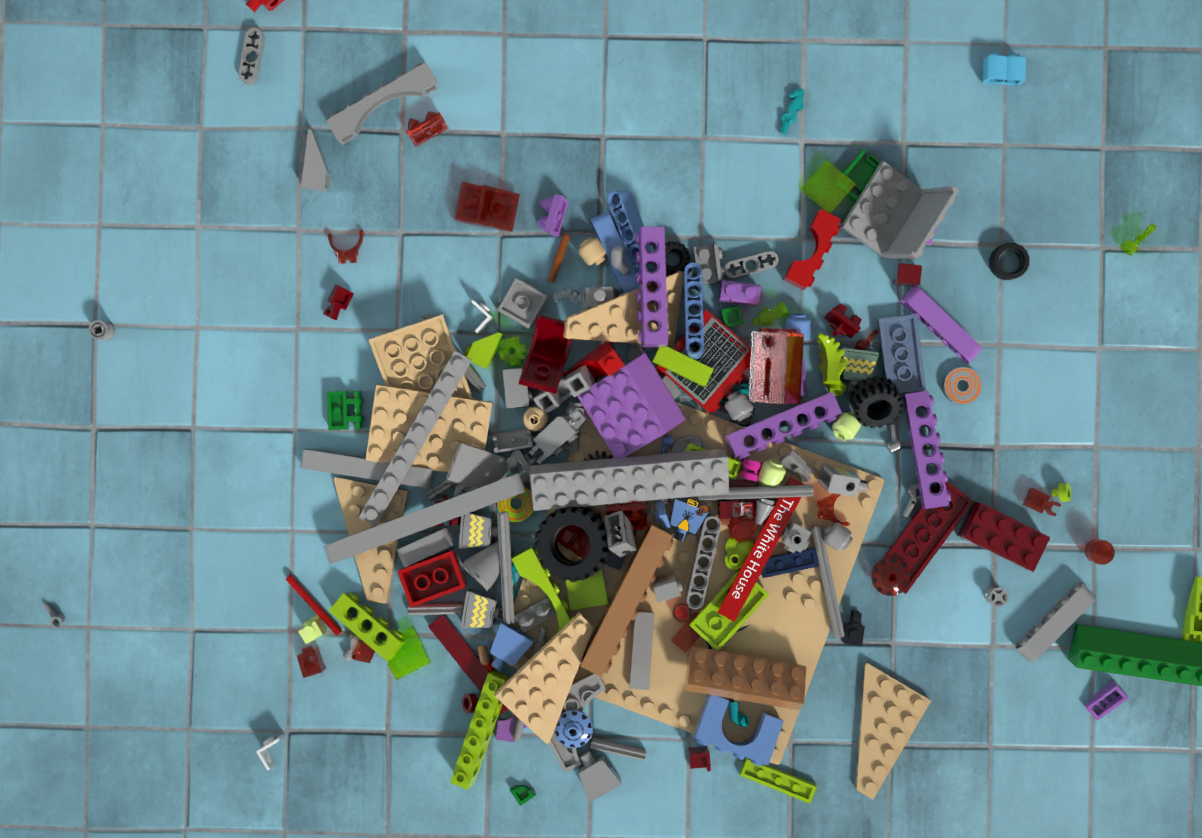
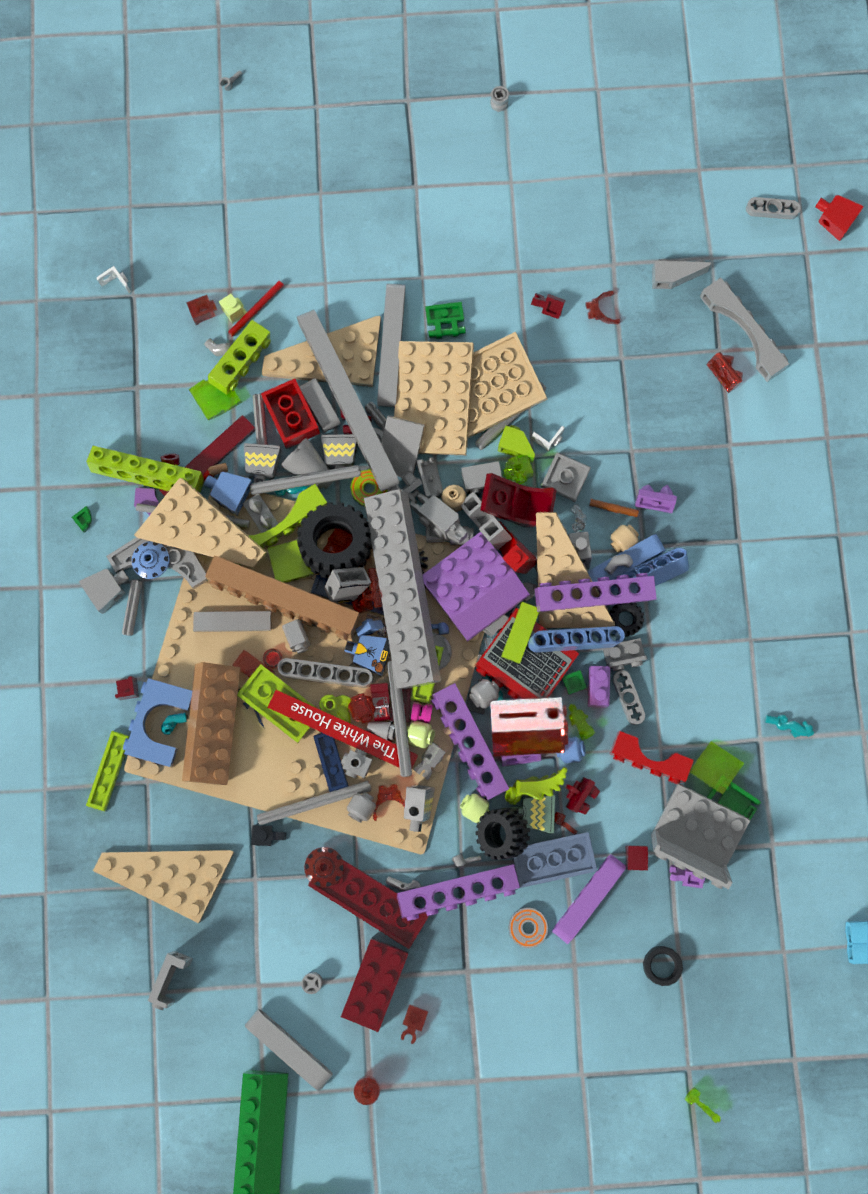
camera: 85 degrees right, 10 degrees down
clear red tile [351,640,375,663] -> none
light grey plate [359,350,472,526] -> none
clear red slope [453,182,520,232] -> none
lime tile [1052,482,1071,502] -> none
medium lavender slope [1084,679,1129,721] -> none
none -> light grey panel [148,951,193,1010]

